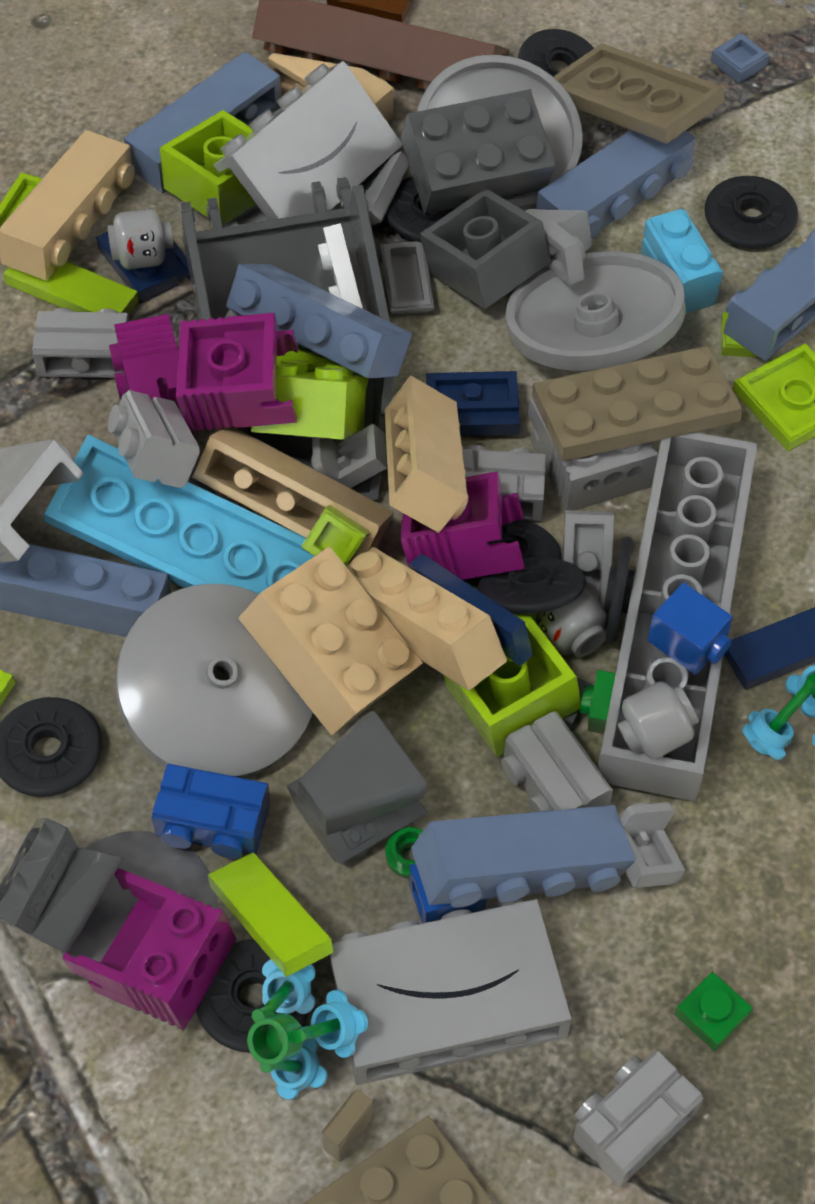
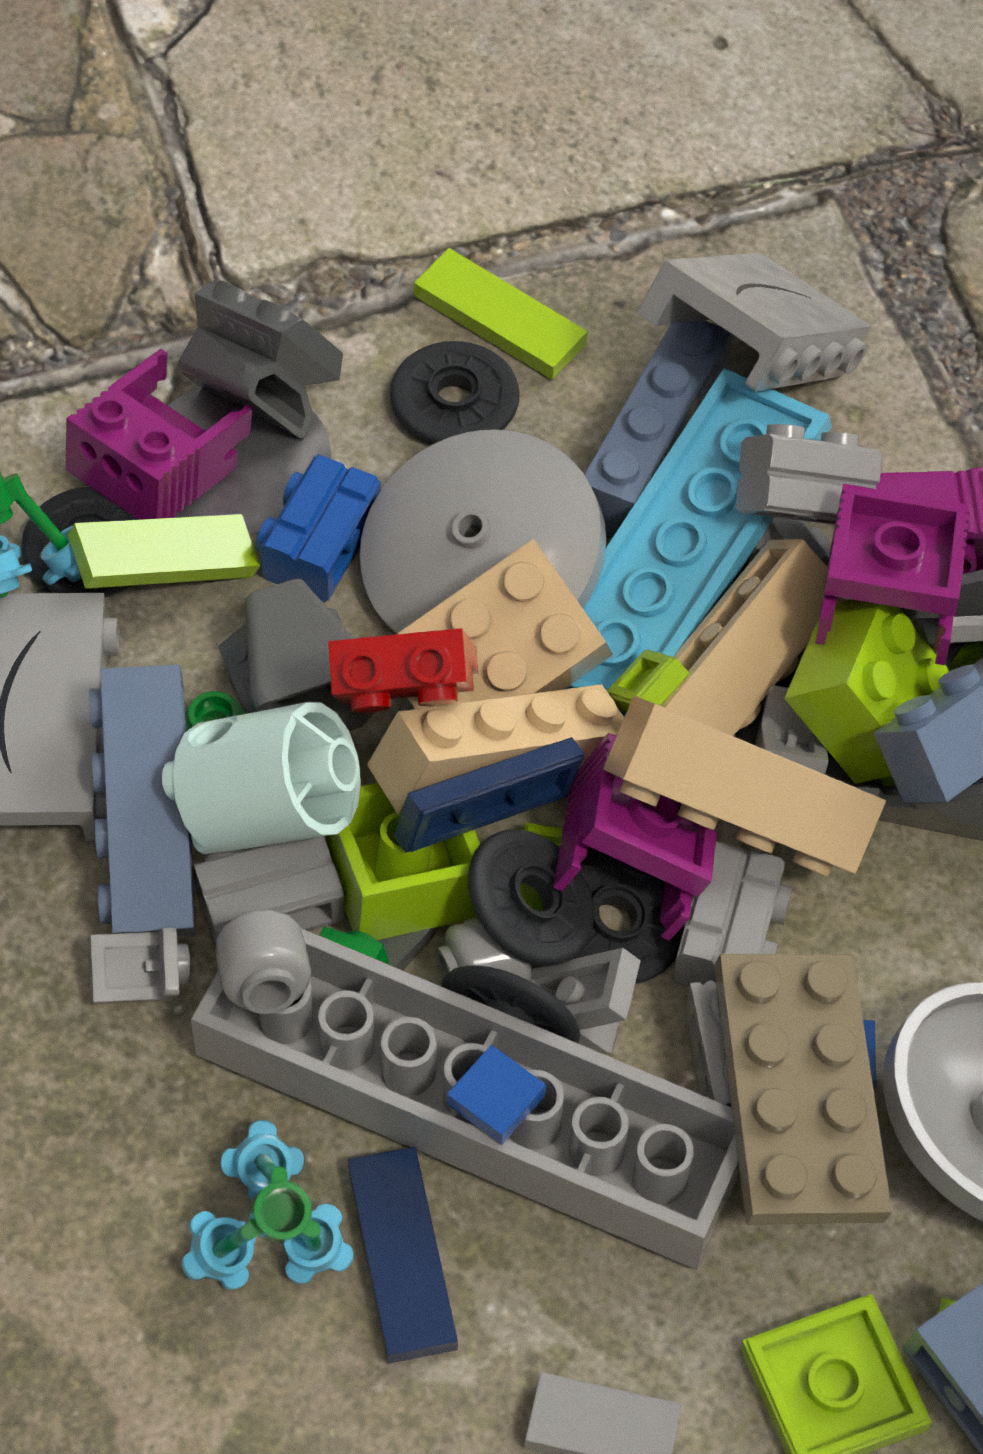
camera: 100 degrees right, 0 degrees up
dark blue plate [426,371,520,436] -> none
blue brick [647,582,733,675] -> none
none -> light aqua cylinder [162,702,361,854]
none -> red plate [328,628,479,712]
none -> blue tile [447,1044,546,1146]

